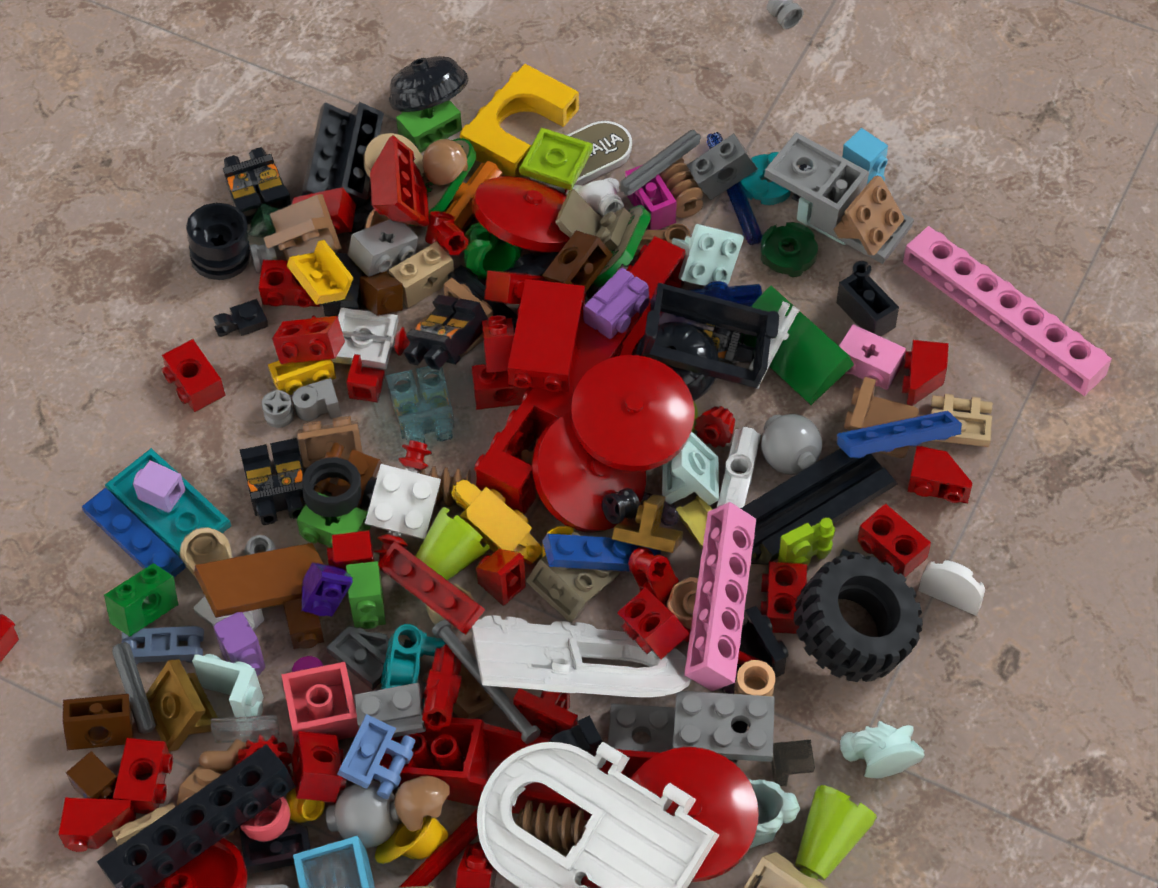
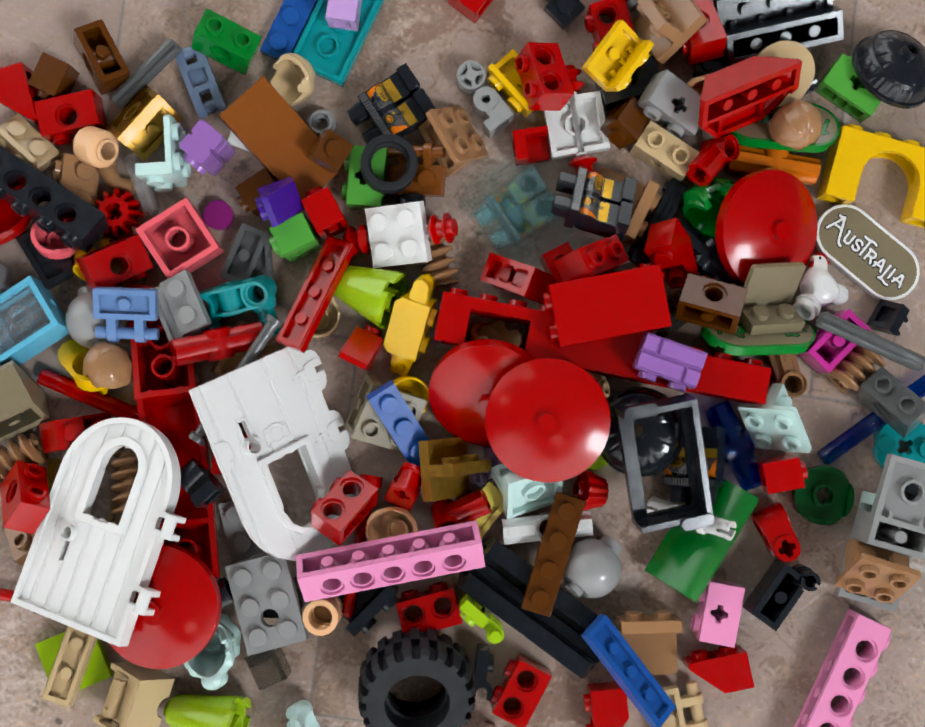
camera: 70 degrees right, 30 degrees up
lime plate [519,127,593,191] -> none
black wheel [602,488,640,524] -> none
none -> light nougat head [73,126,119,168]
none -> reddish brown brick [306,128,354,173]
none -> red piece [431,489,492,528]
none -> red brick [479,252,554,305]
none -> reddish brown plate [521,491,586,617]
none -> red piece [751,502,801,562]
none -> red slope [757,453,808,494]
none -> black tile [866,299,910,336]

